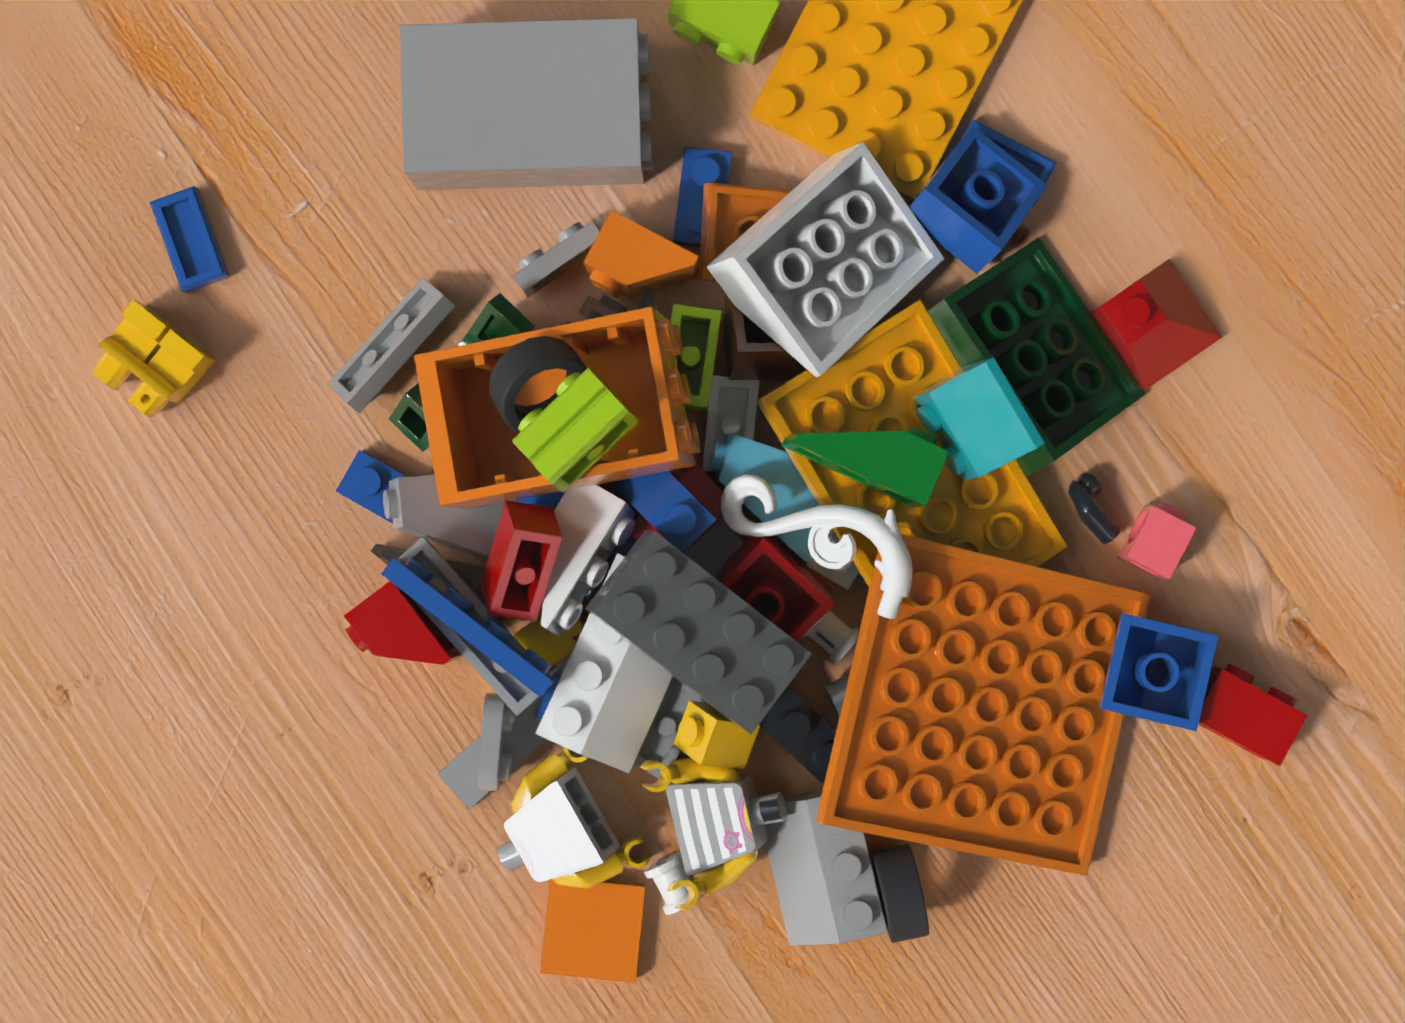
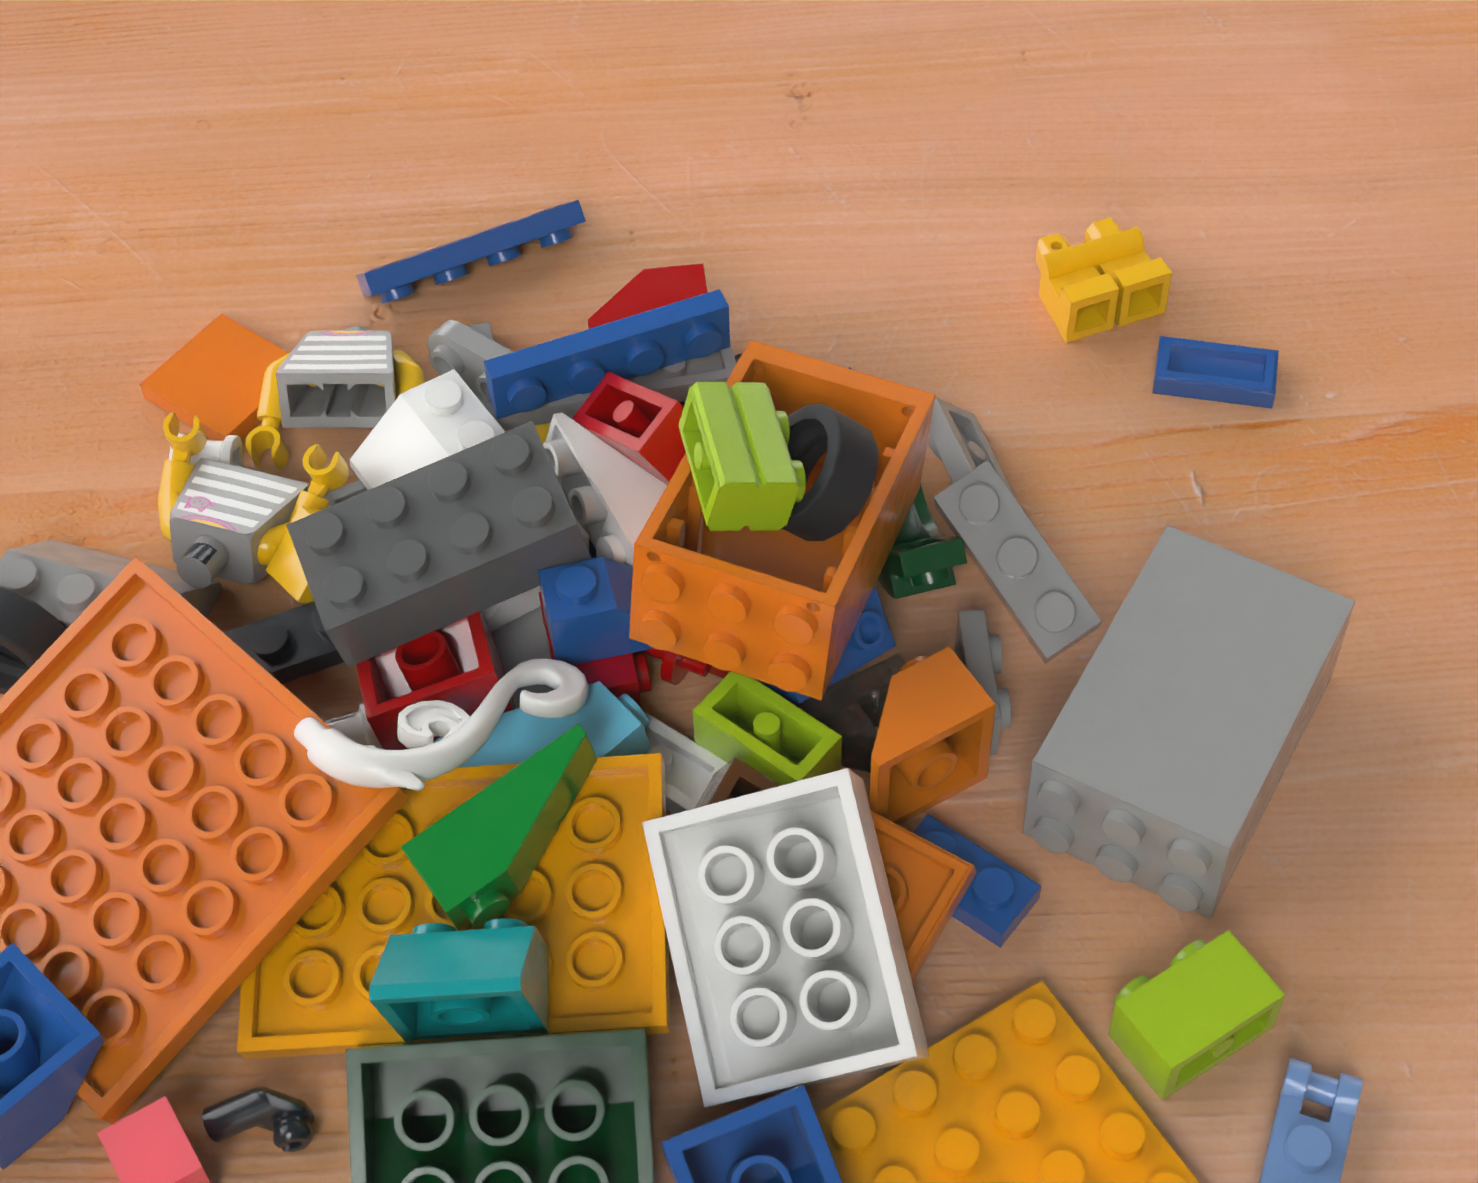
camera: 120 degrees right, 35 degrees down
none -> blue plate [356,200,586,303]
none -> light grey brick [934,460,1102,664]

